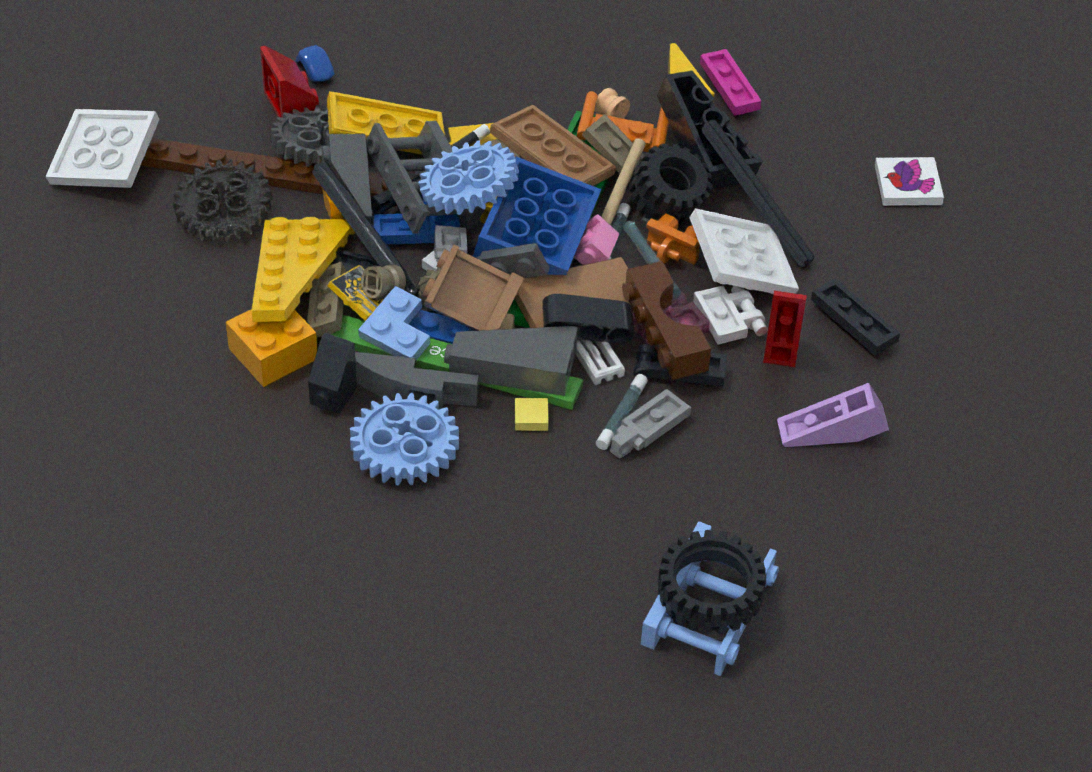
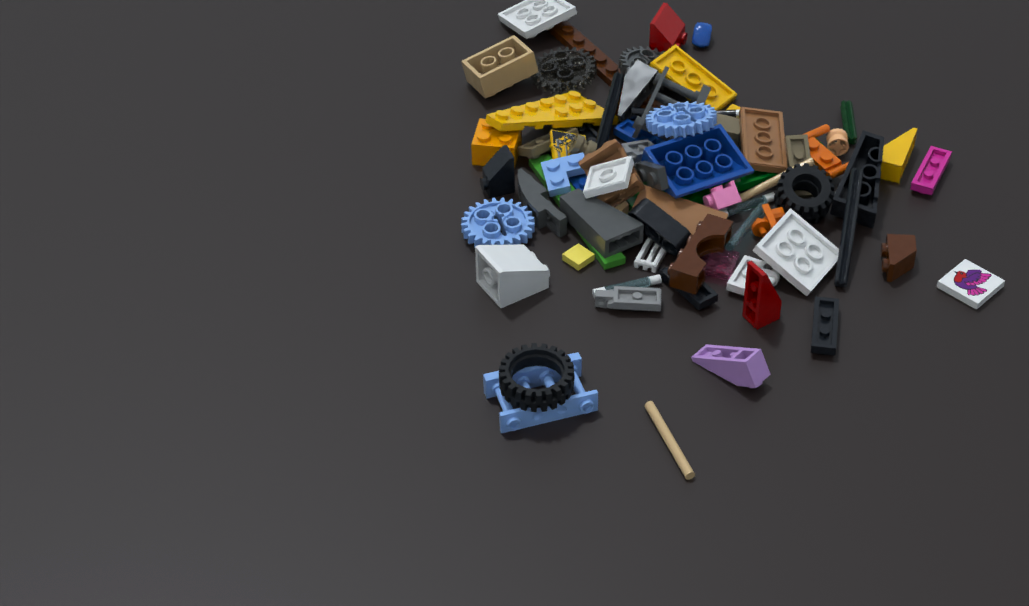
camera: 50 degrees right, 5 degrees down
none -> tan brick [461,35,539,99]
none -> white slope [475,244,550,308]
none -> white tile [583,156,634,199]
none -> tan bar [644,401,695,480]
none -> dark green axle [840,100,857,145]
none -> reddish brown slope [880,234,917,282]

